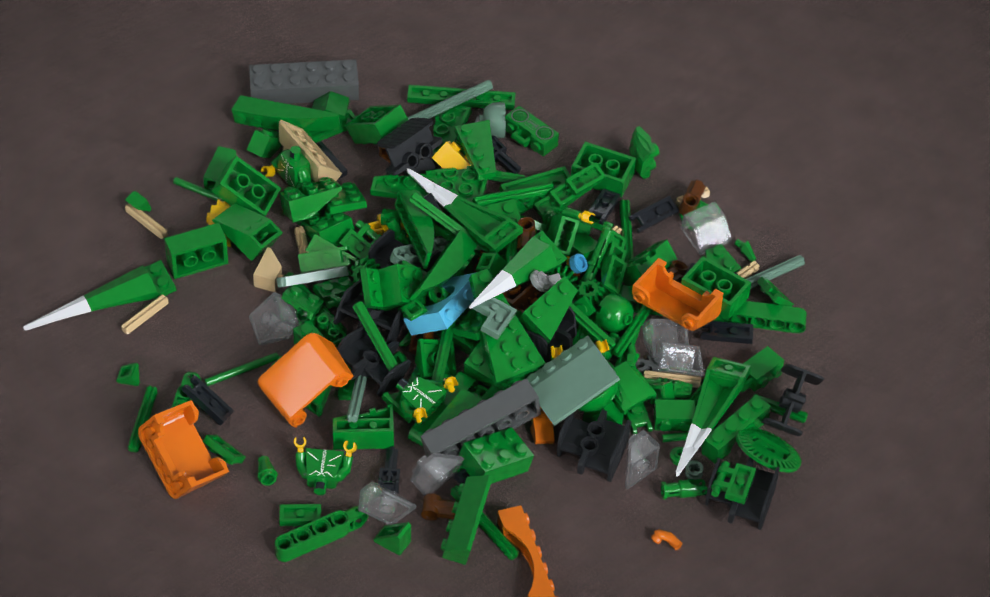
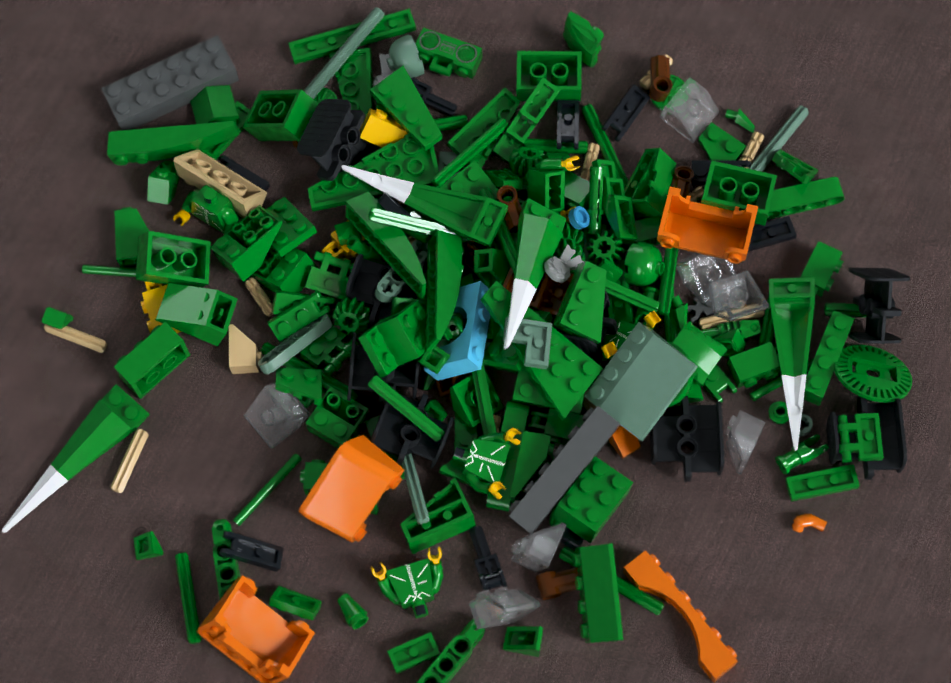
camera: 15 degrees left, 20 degrees up
none -> green plate [785,464,860,502]

